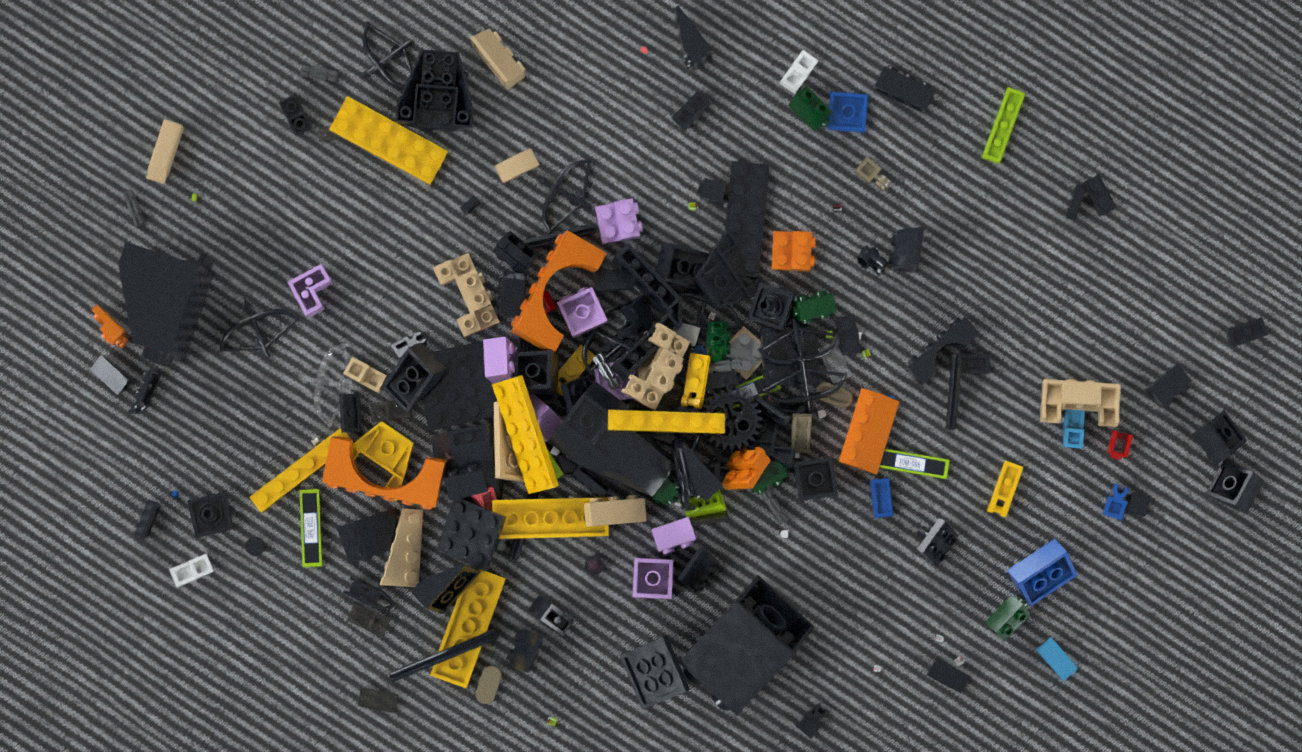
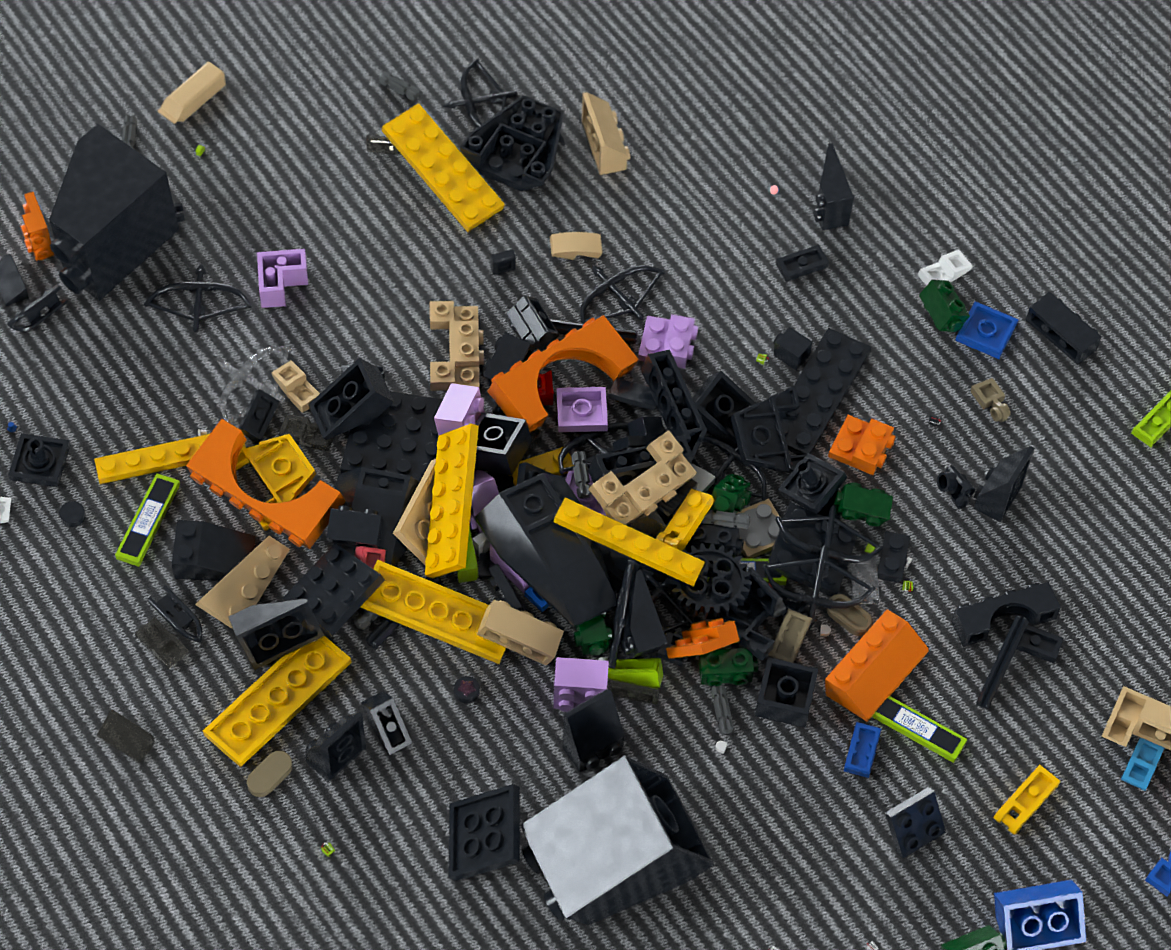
camera: 25 degrees right, 25 degrees down
black slope [278,94,312,136] -> none
black axle [389,629,499,682] -> none
lavender brick [633,558,673,599] -> none

